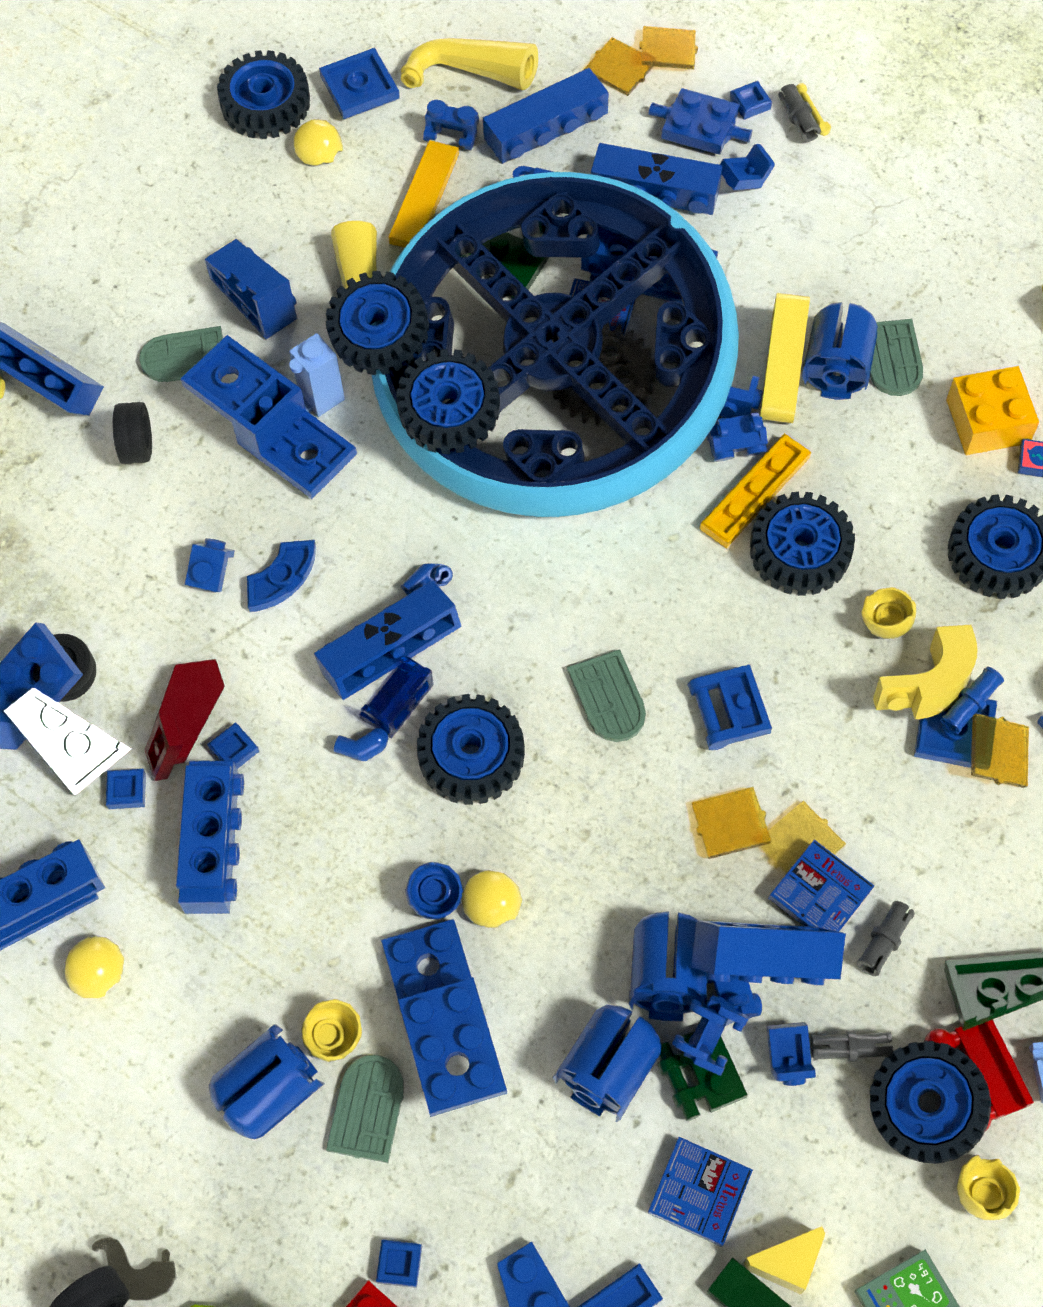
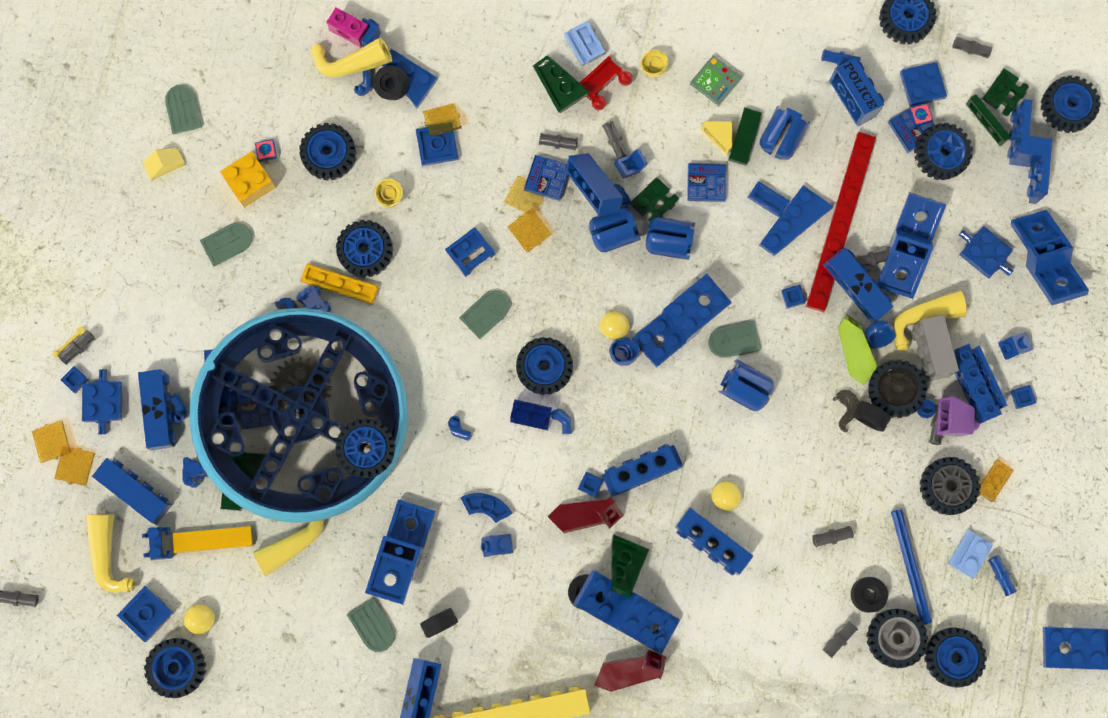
camera: 115 degrees left, 15 degrees up
blue tile [106,769,146,809] -> none
blue wedge [205,239,297,340] -> none
light blue brick [289,333,345,417] -> none
light yellow hair [301,999,362,1062] -> none
blue brick [314,580,462,700] -> none
wheel [325,271,429,375] -> none
blue piece [672,995,749,1076] -> none
blue bracket [720,144,775,190] -> none
light yellow beam [760,293,810,423] -> none
blue cylinder [802,302,878,400] -> none
wheel [869,1041,991,1164] -> none
light yellow arch [873,625,978,720] -> none
blue pin [940,666,1004,734] -> none

